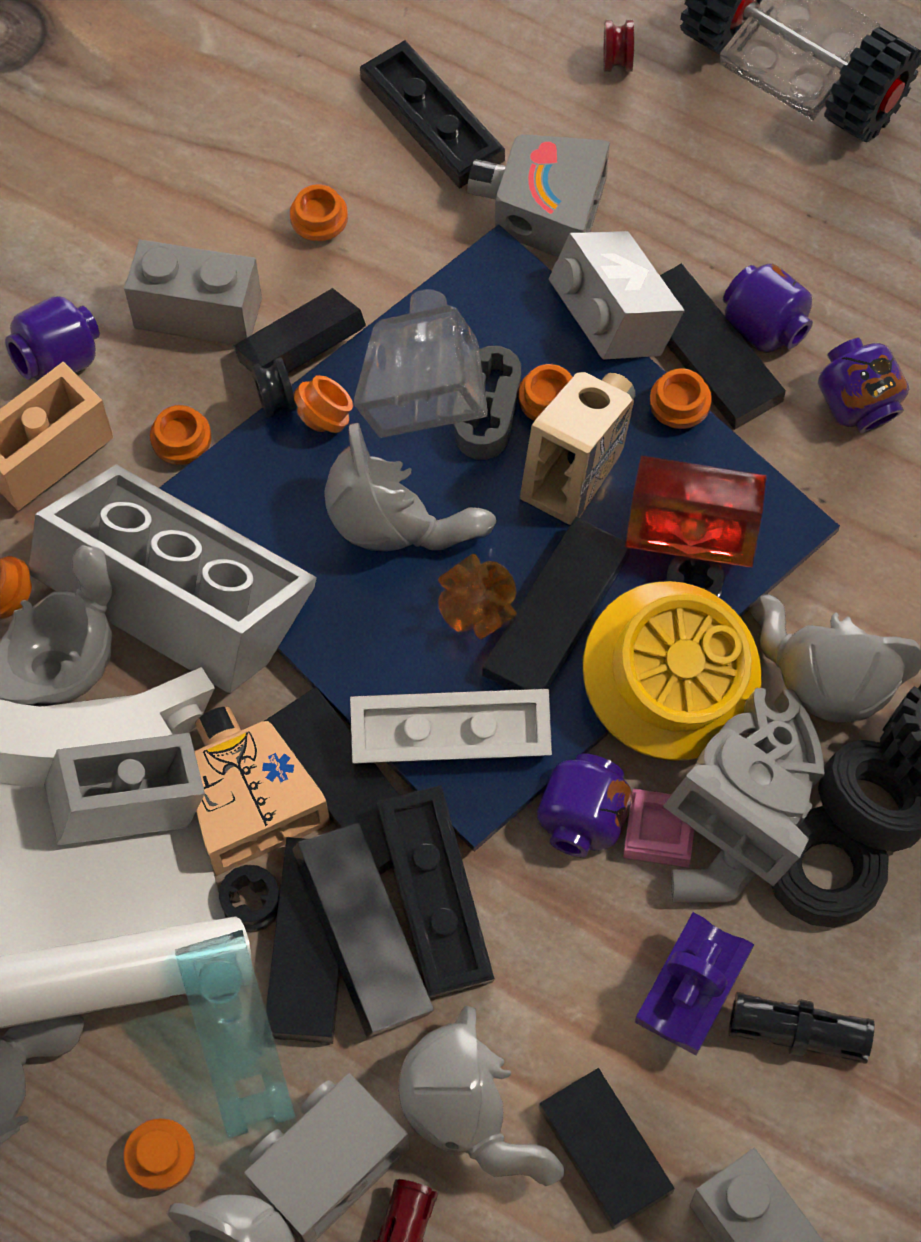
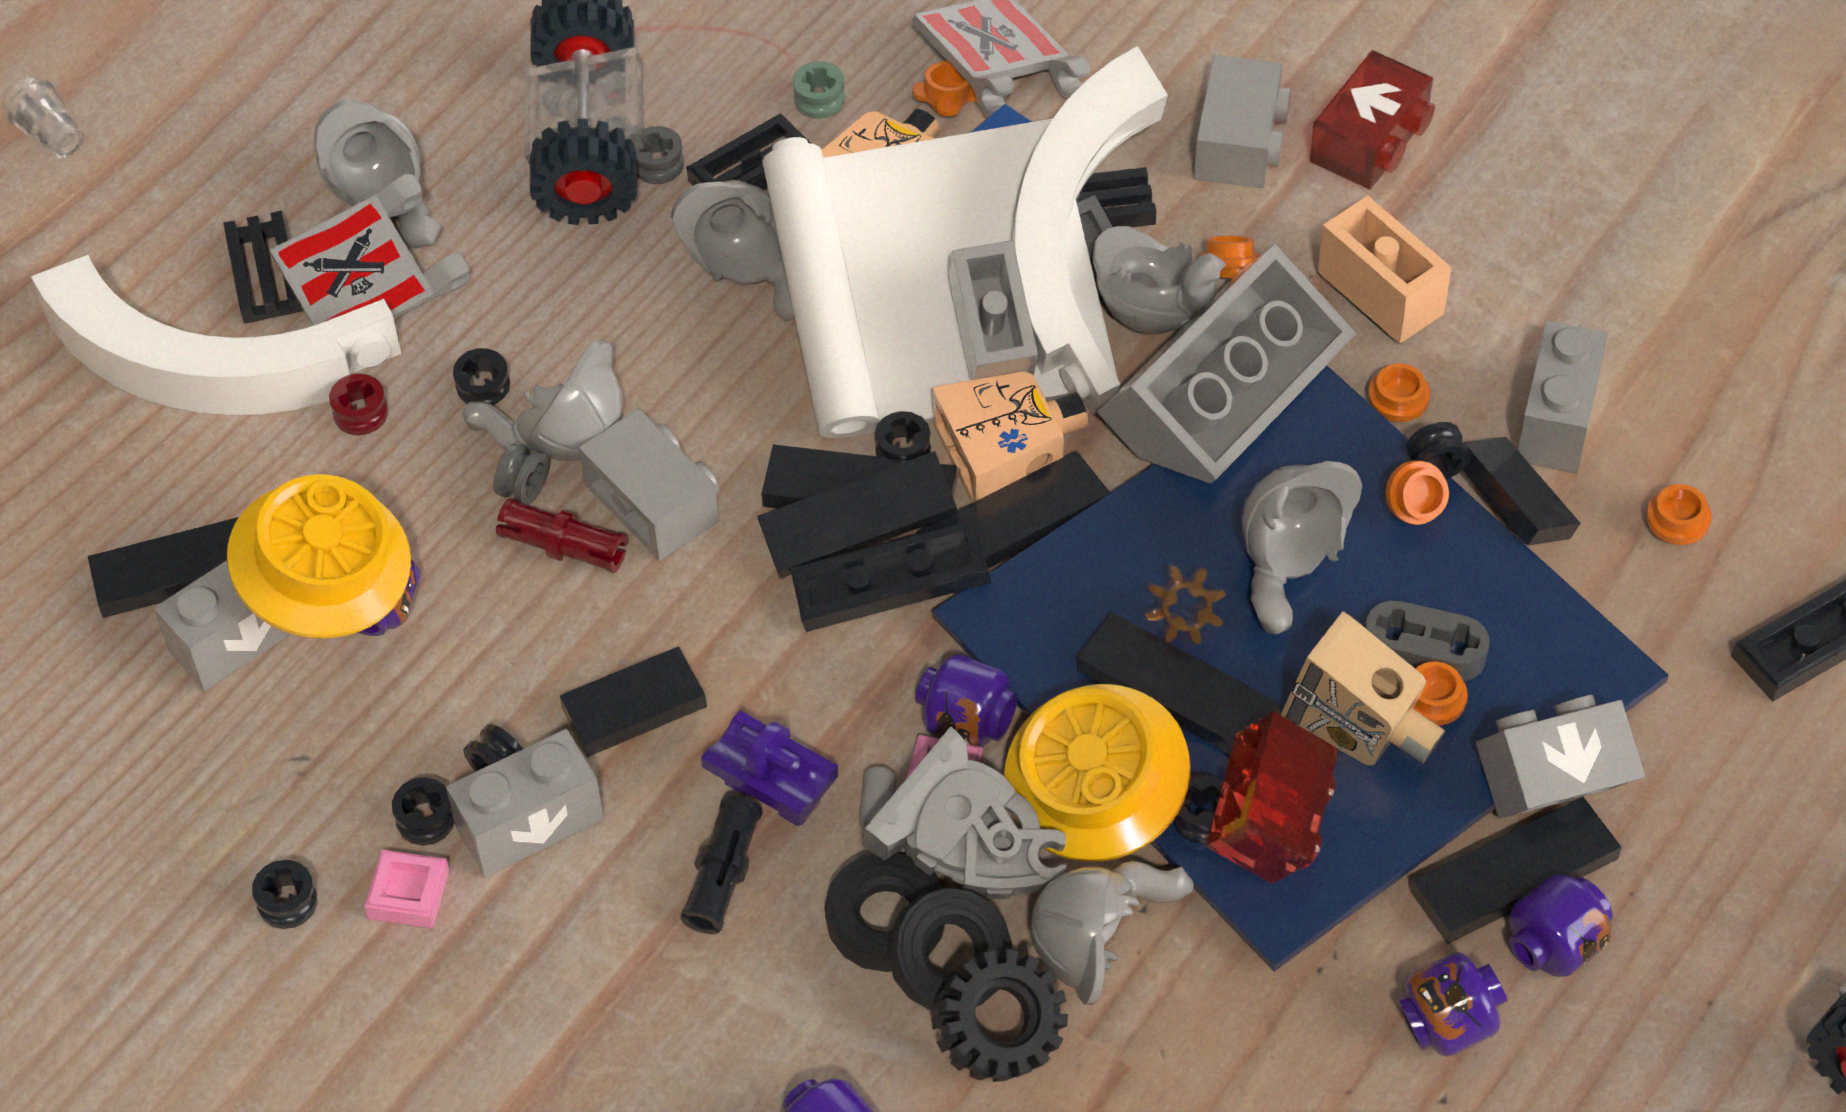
camera: 95 degrees right, 10 degrees down
dark purple head [5,296,100,381] -> none
orange plate [124,1118,195,1191] -> none
clear light blue plate [175,929,296,1139] -> none
white plate [350,689,552,764] -> none
clear torso [354,289,487,438] -> none
light grey piece [398,1006,564,1186] -> none
light grey torso [467,134,610,257] -> none
orange plate [650,368,712,429] -> none

